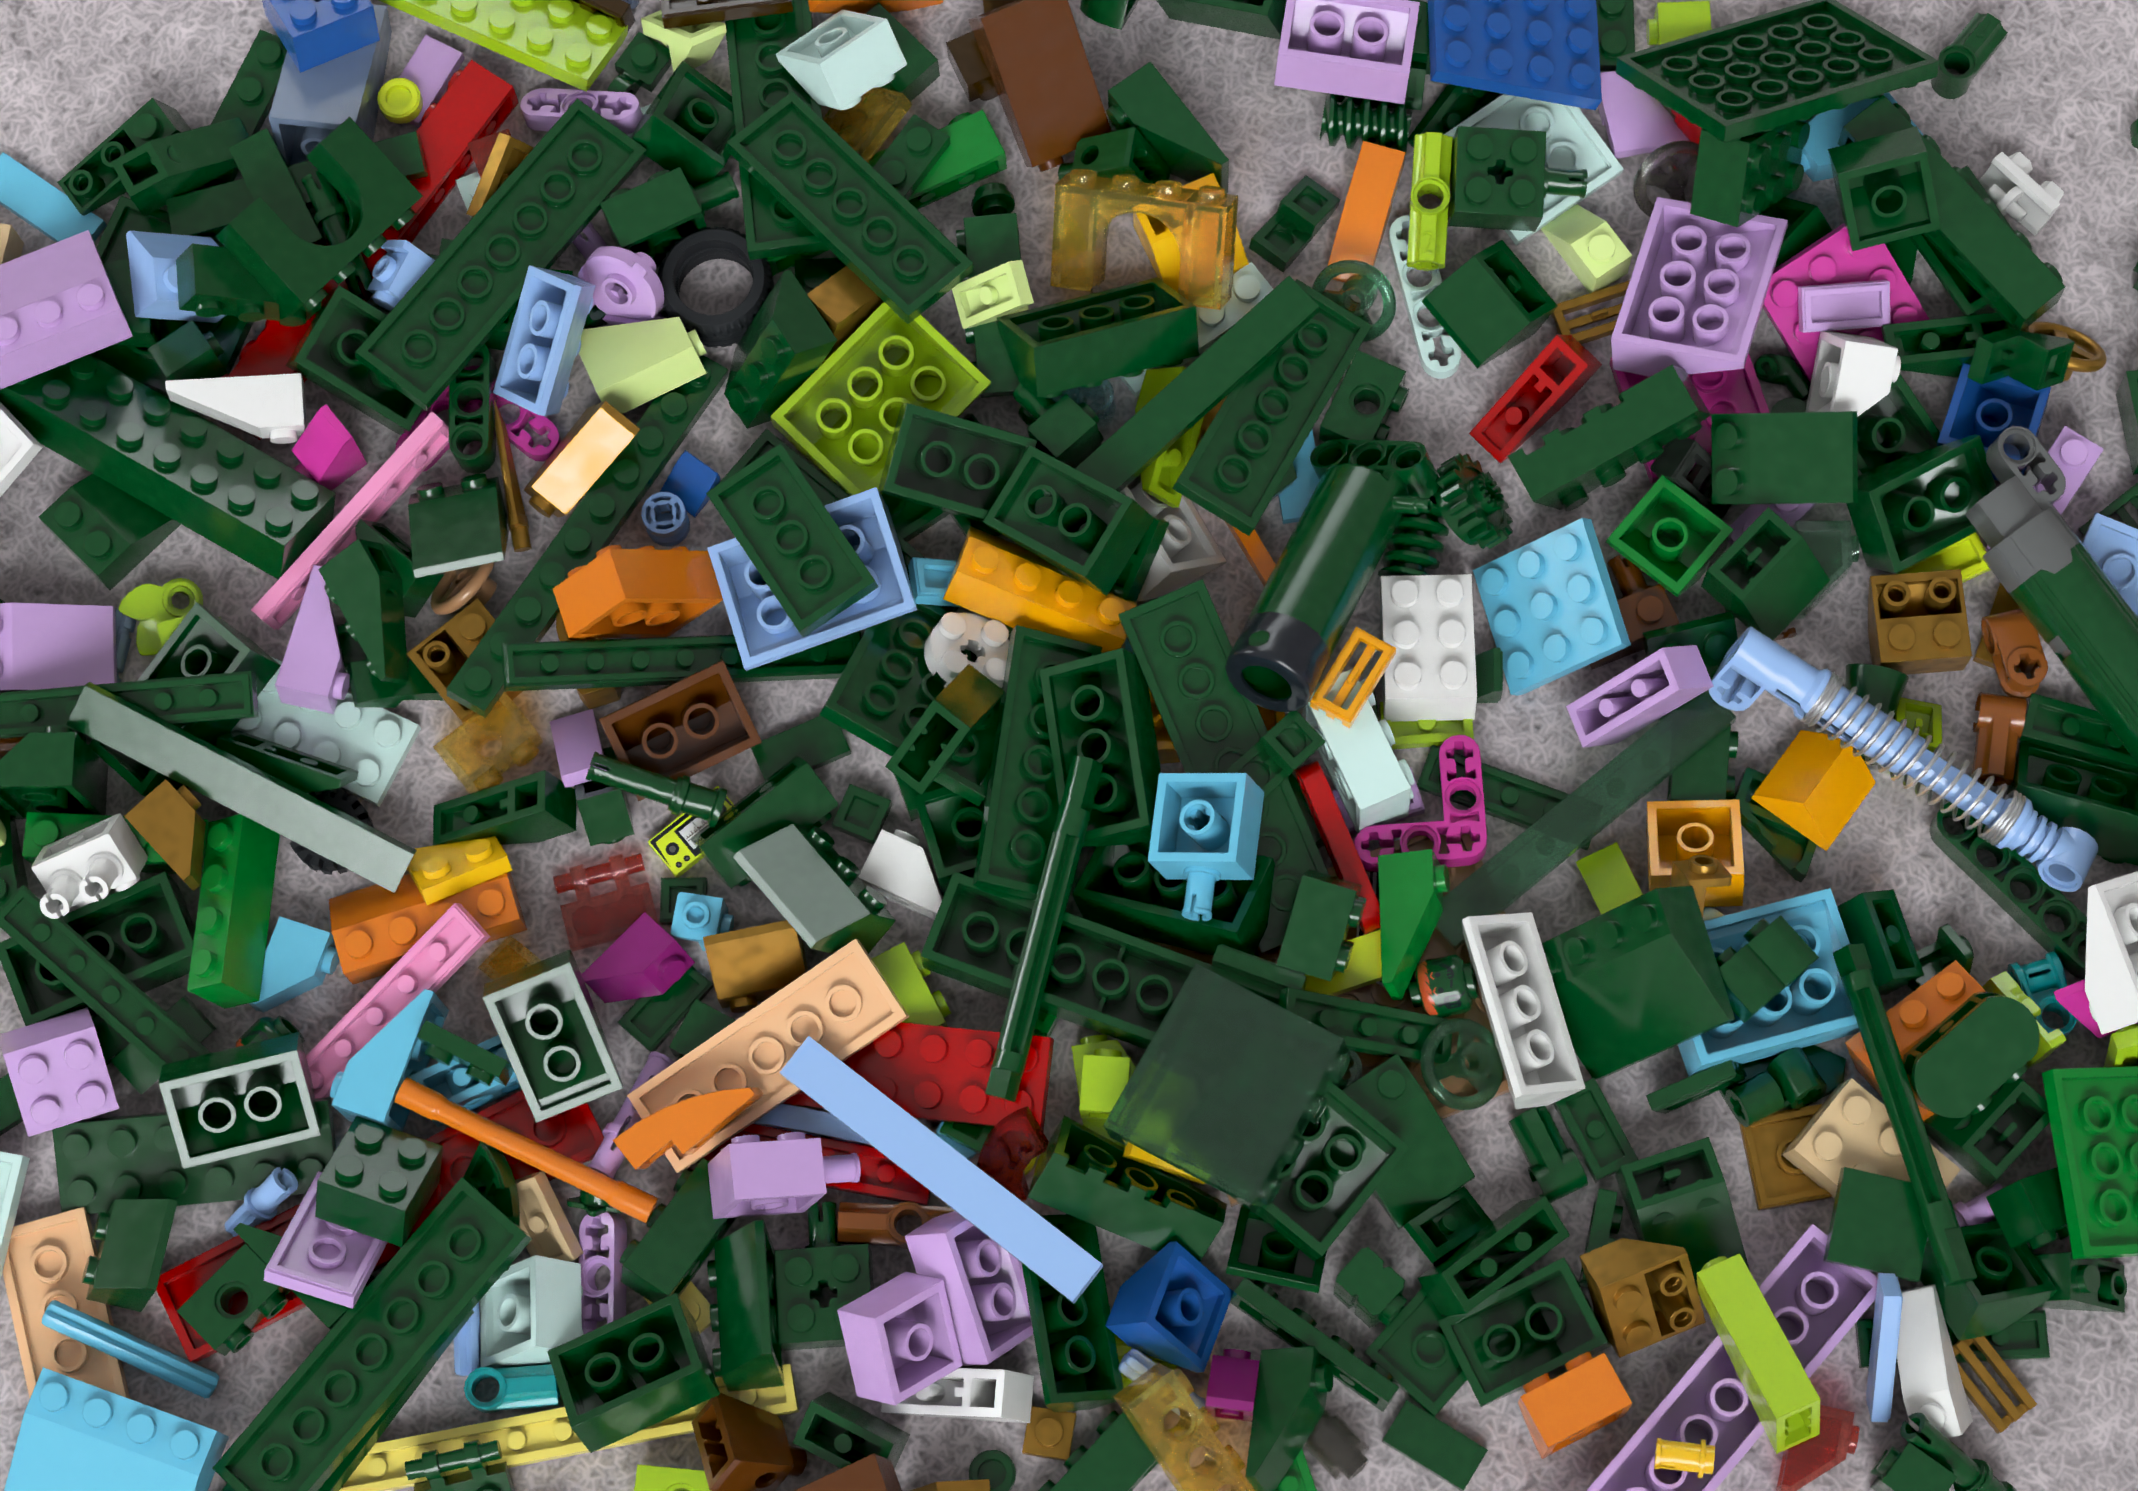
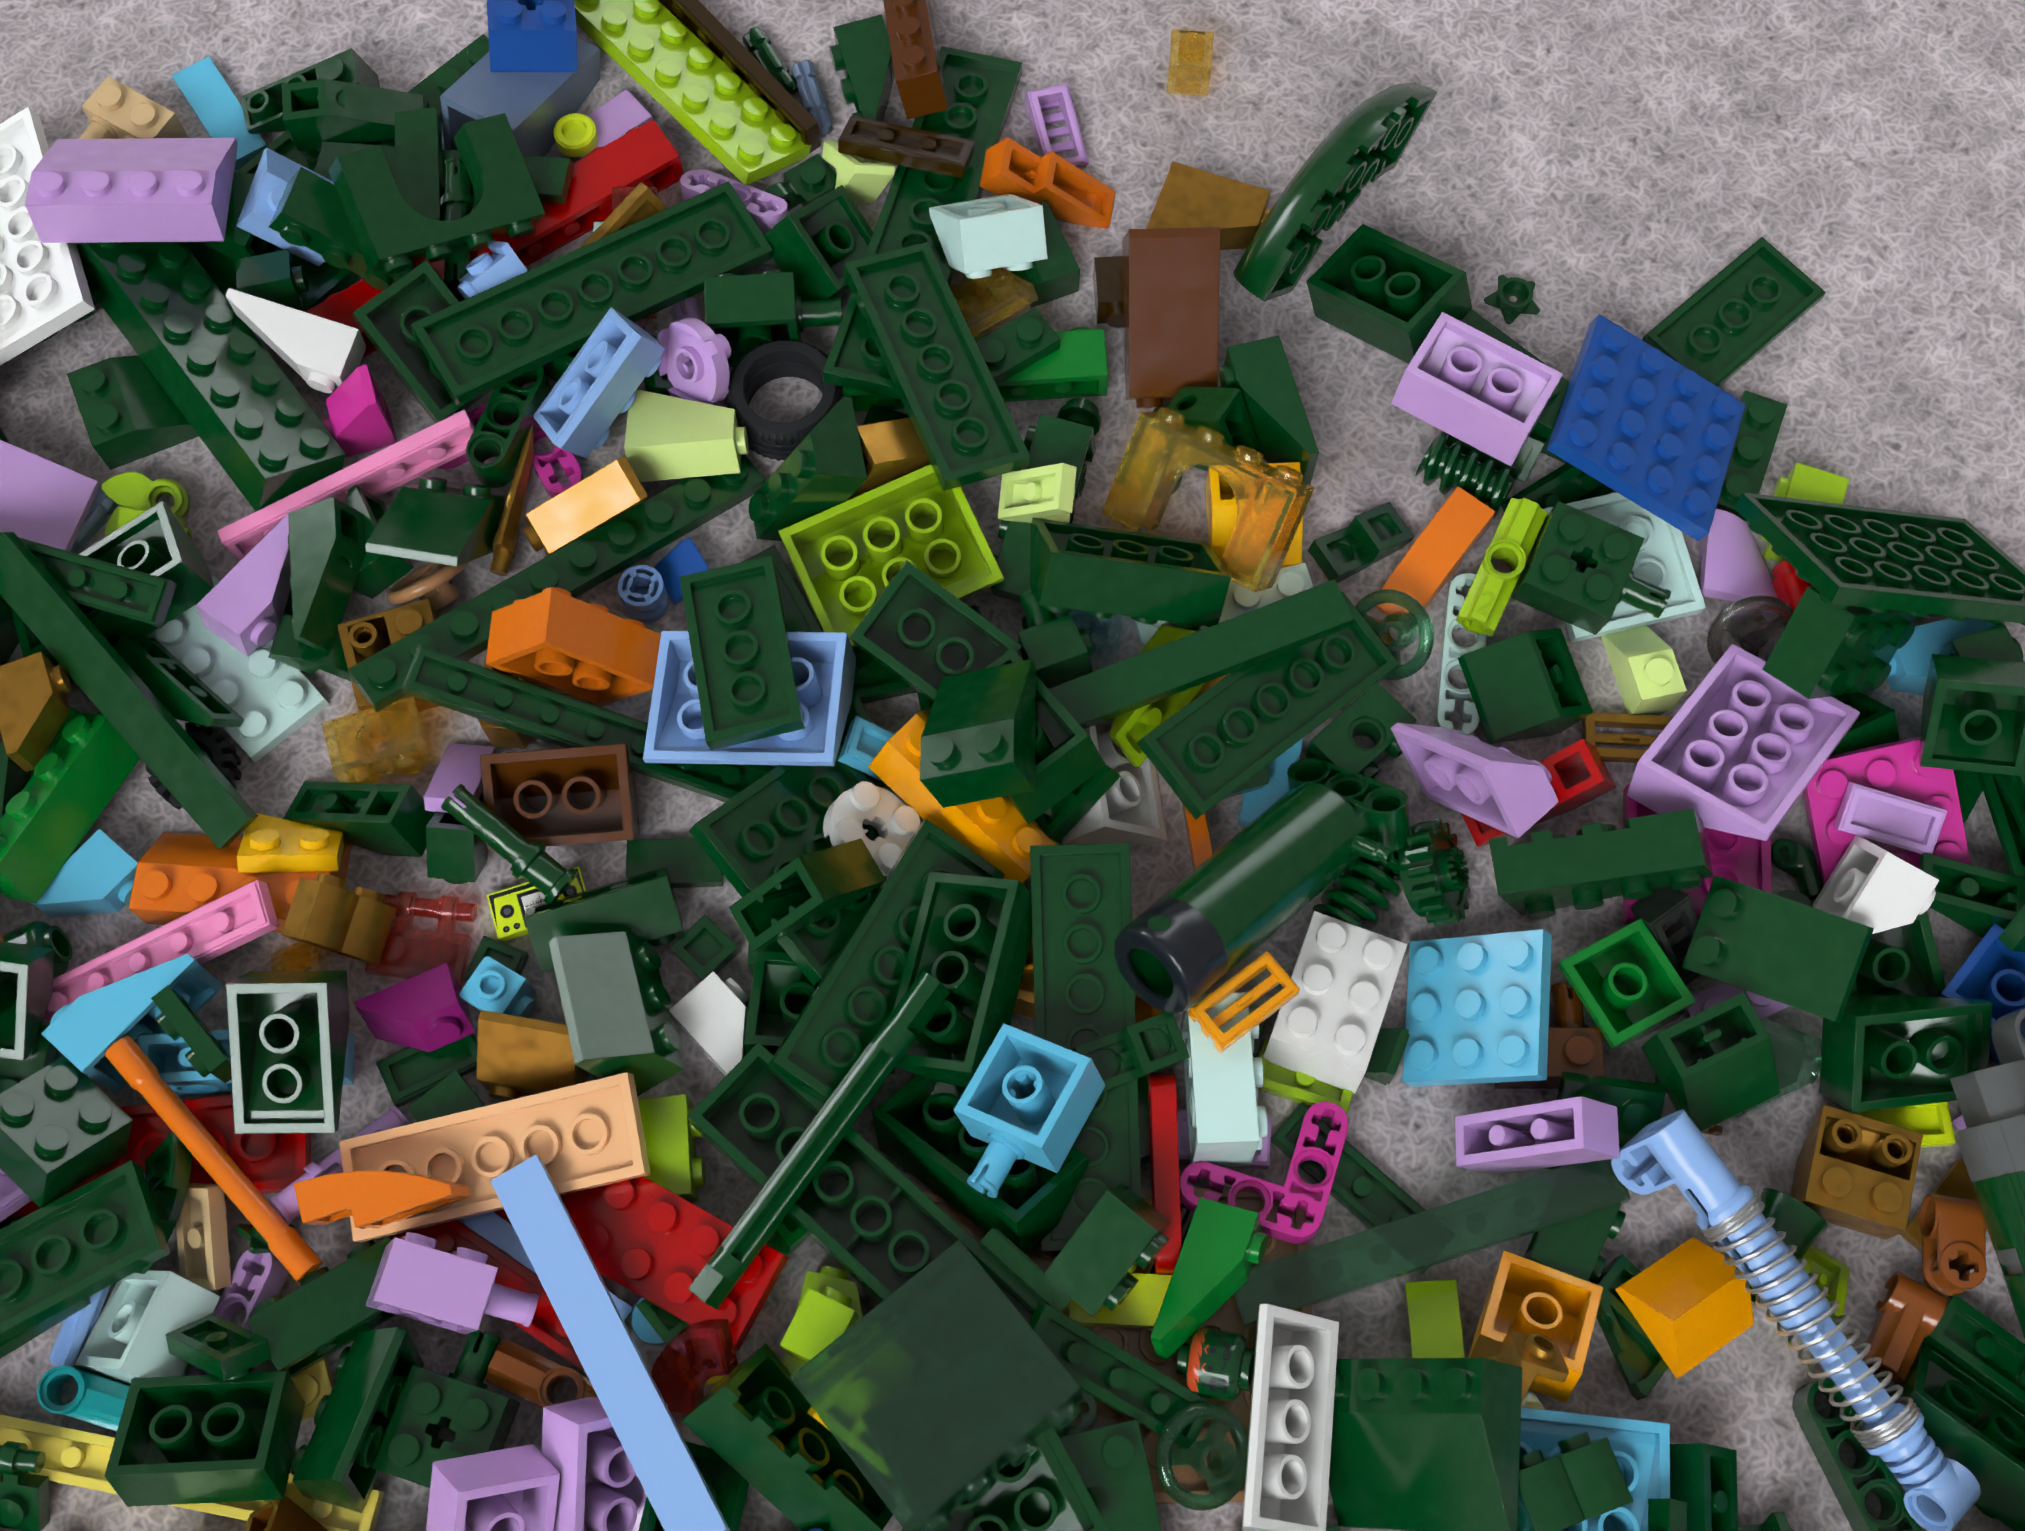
camera: 15 degrees right, 5 degrees down
none -> dark green plate [165,1313,271,1381]
none -> pearl gold brick [281,873,396,965]
none -> dark green slope [920,659,1036,808]
none -> lavender slope [1391,722,1559,839]

